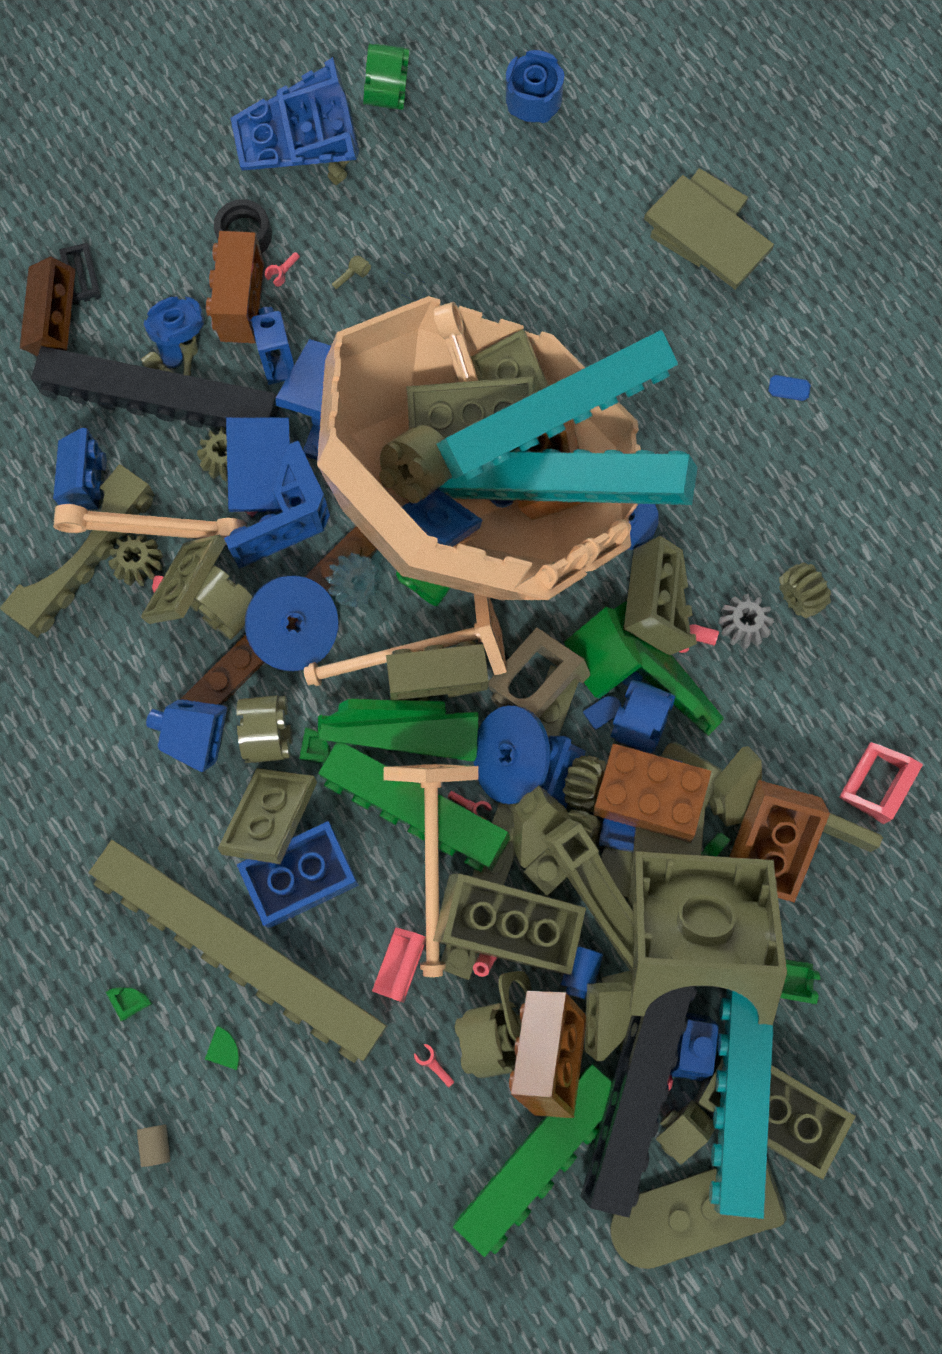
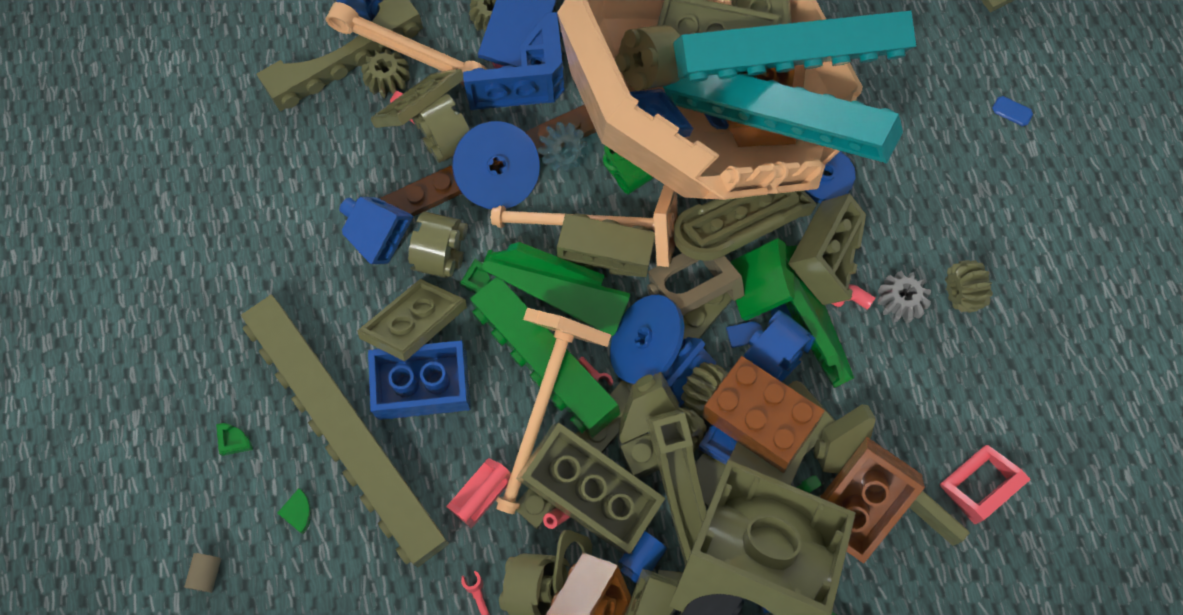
camera: 20 degrees right, 5 degrees down
none -> olive piece [673,191,816,261]

